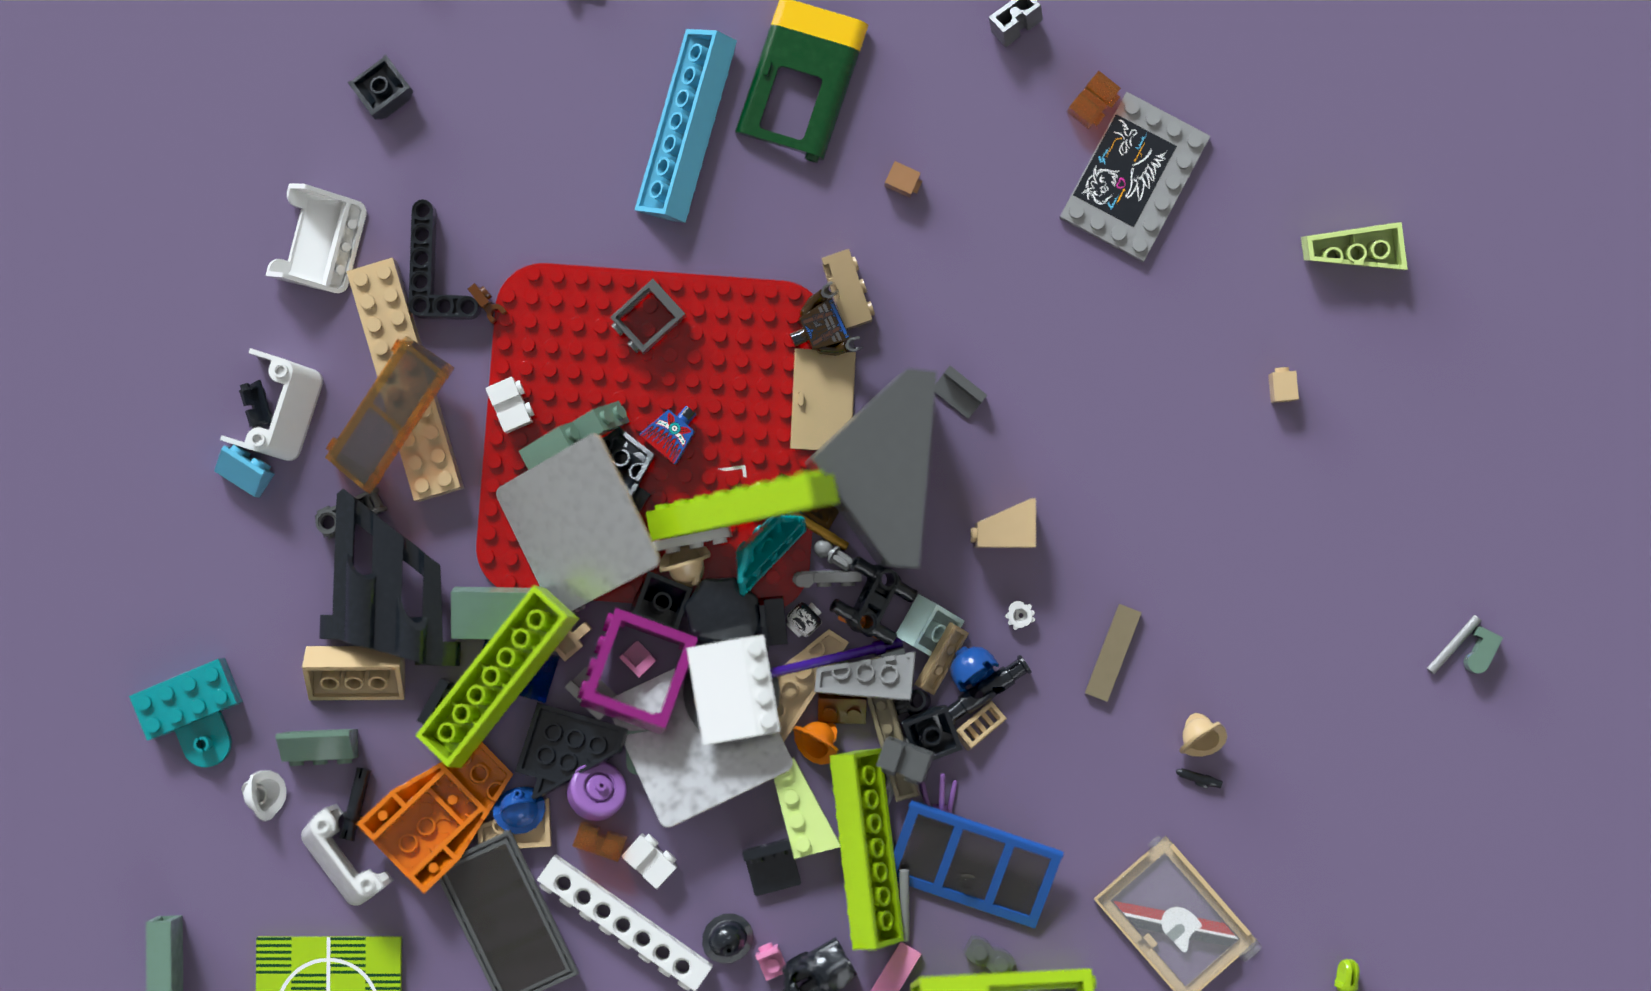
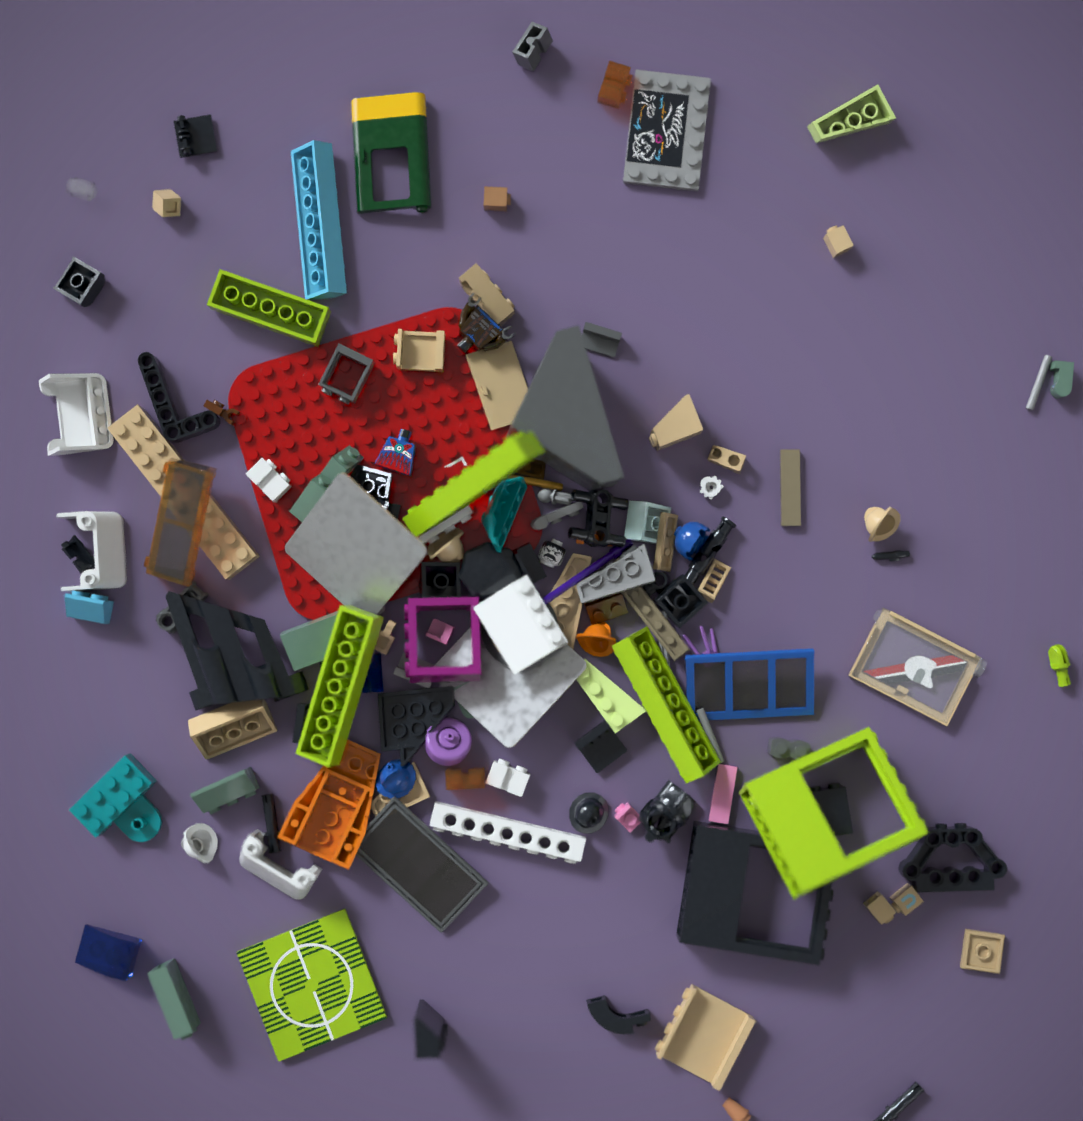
camera: 25 degrees left, 0 degrees up
dark grey brick [876,736,935,784] -> none
none -> clear blue slope [75,924,142,981]
none -> tan panel [153,189,181,217]
none -> lime brick [207,269,331,347]
none -> tan panel [393,329,446,372]
none -> tan leg [707,445,746,474]

